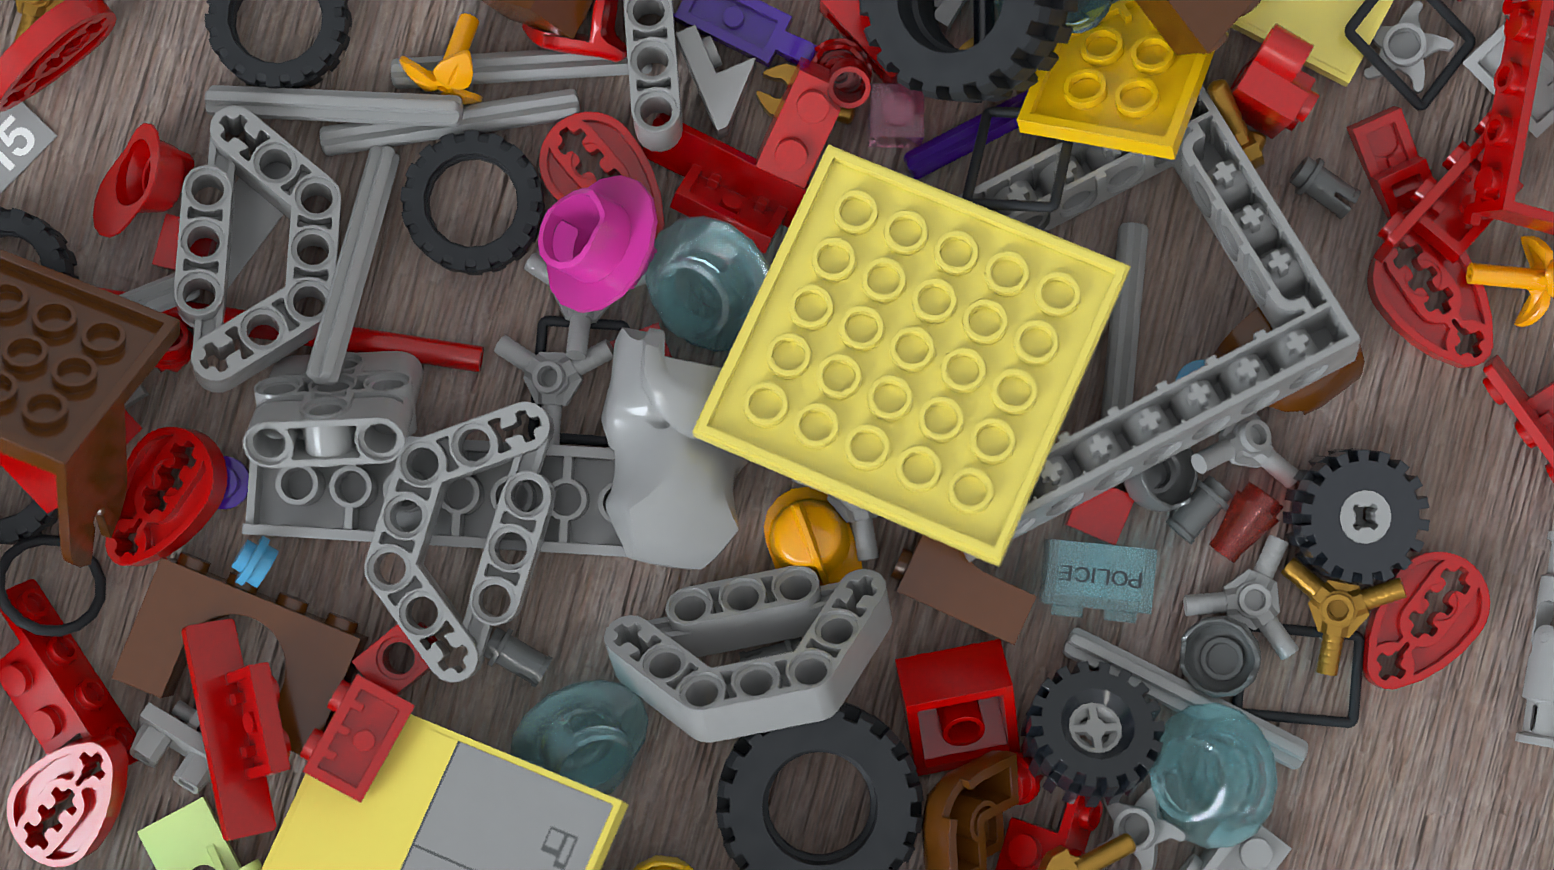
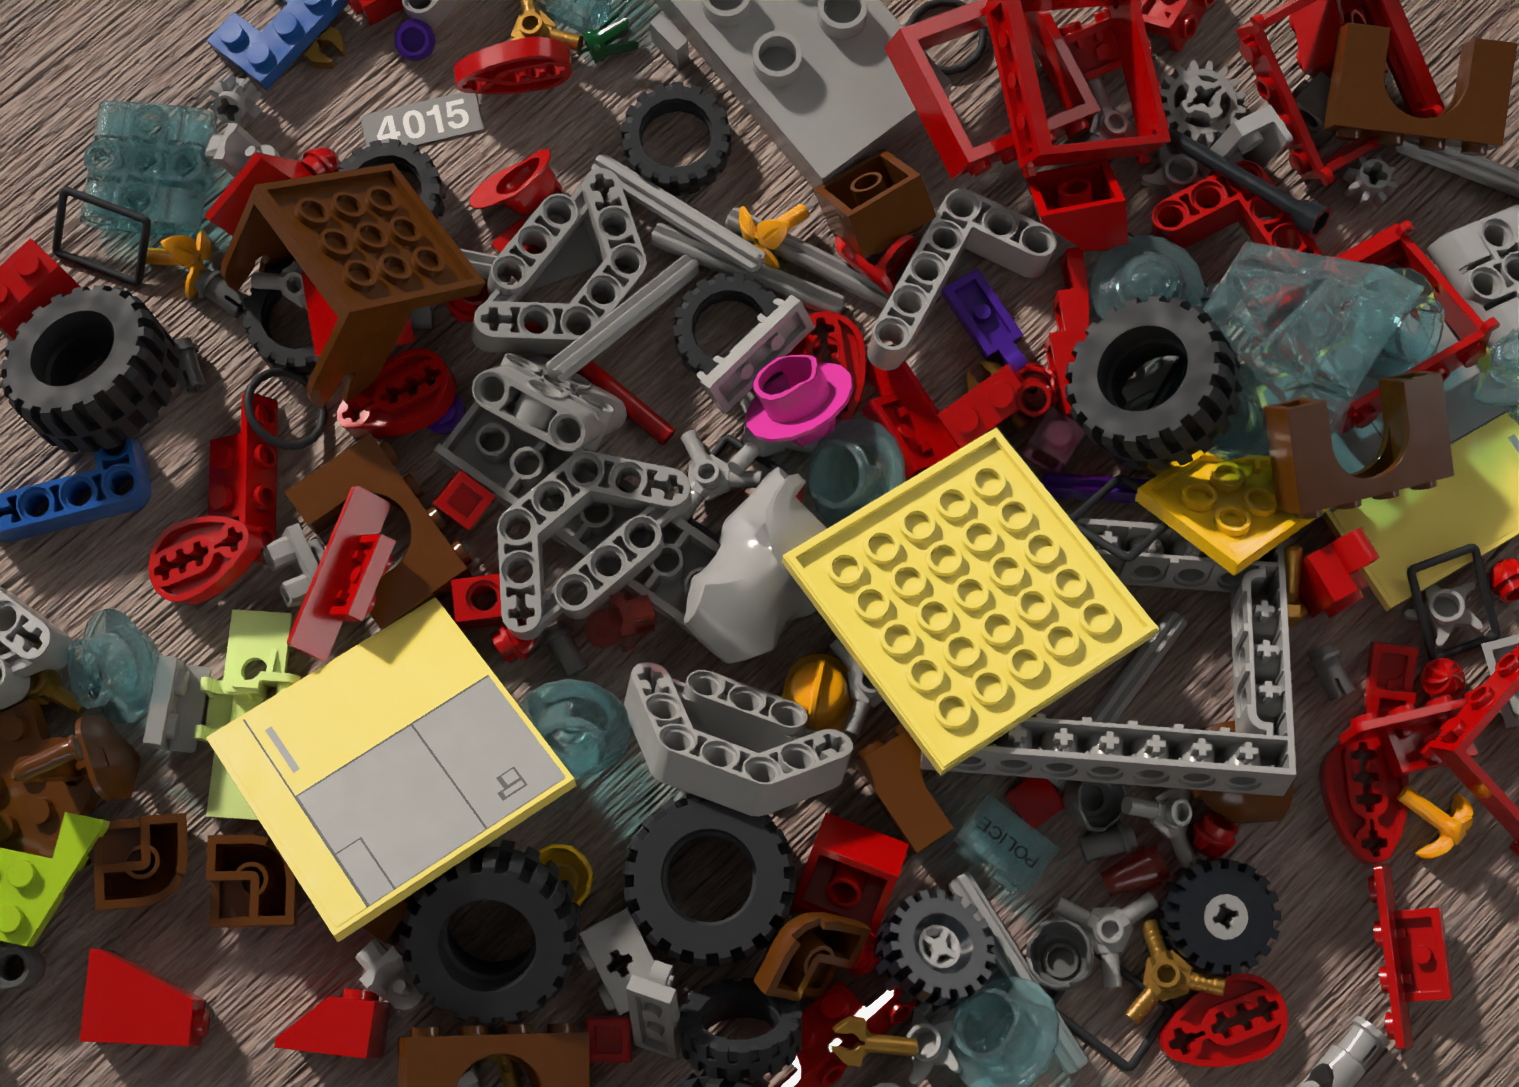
camera: 35 degrees right, 10 degrees down
dark azure plate [231,536,279,588] -> none
red bracket [299,674,415,803] -> none
light grey slope [676,25,756,139] -> none
none -> red brick [432,469,496,531]
none -> red plate [492,618,537,663]
none -> clear red hips [584,591,656,652]
none -> light grey plate [697,295,815,414]
none -> red plate [1193,811,1238,857]
none -> red plate [1420,658,1465,699]

